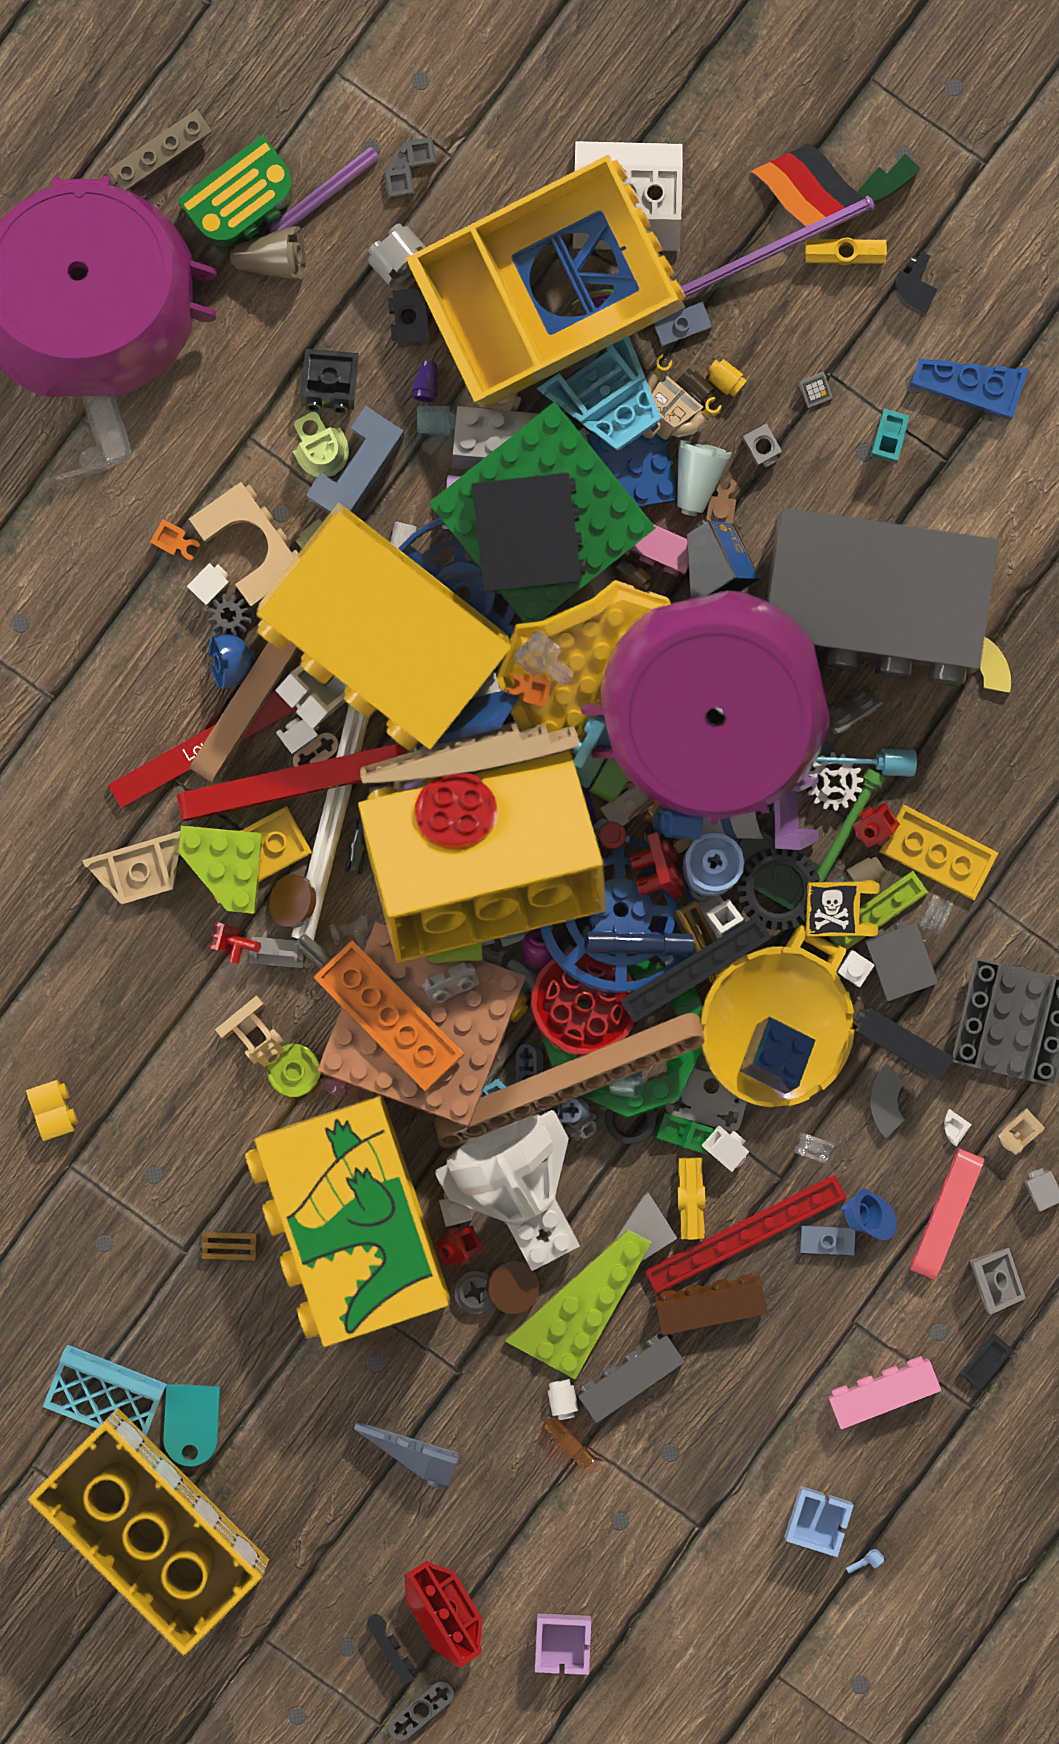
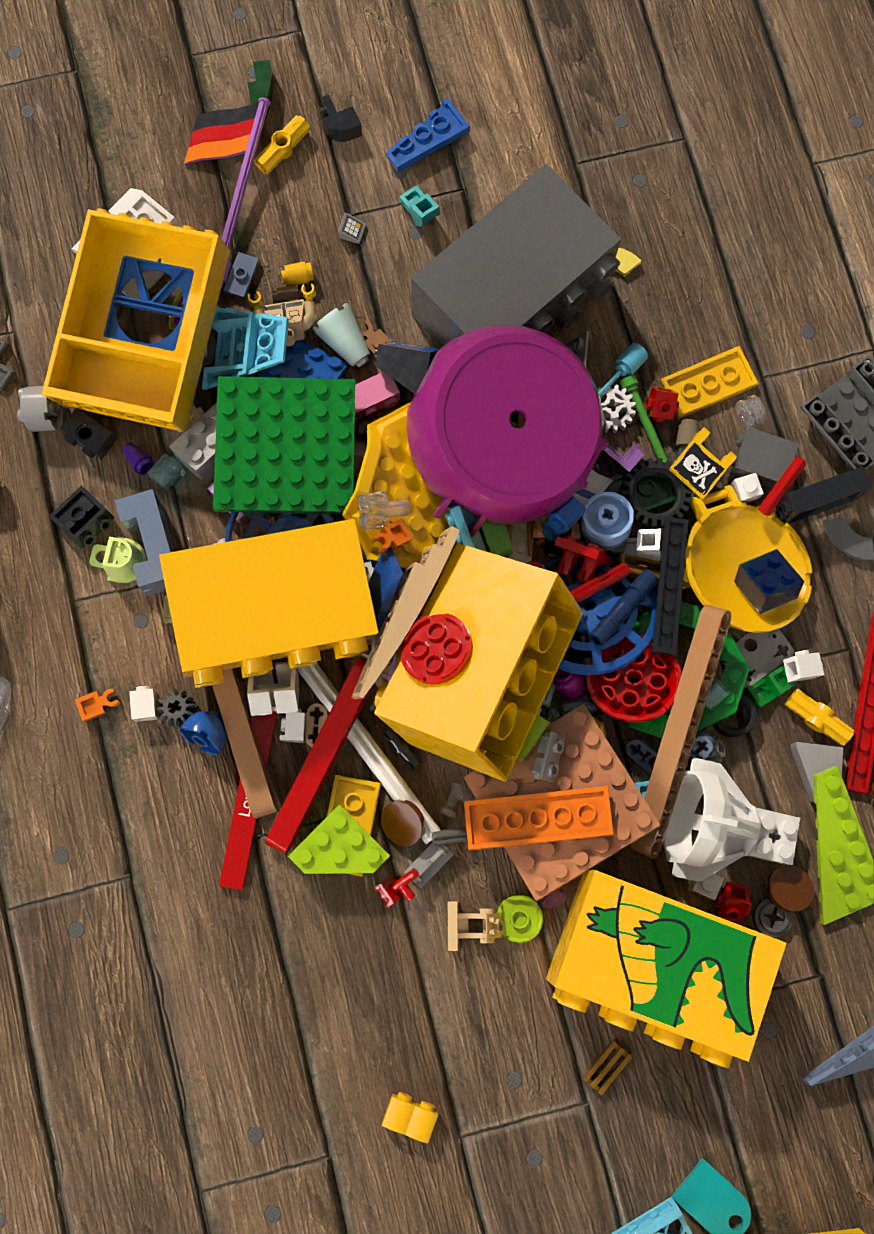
camera: 55 degrees left, 10 degrees down
tan wing [82,831,180,904] -> none
tan arch [189,482,298,608] -> none
black panel [472,472,586,593] -> none
light grey brick [742,423,782,468] -> none
clear wheel [793,1132,835,1164] -> none
lime tile [828,871,928,950] -> none
none -> red axle [570,563,630,603]
none -> red axle [758,457,807,516]

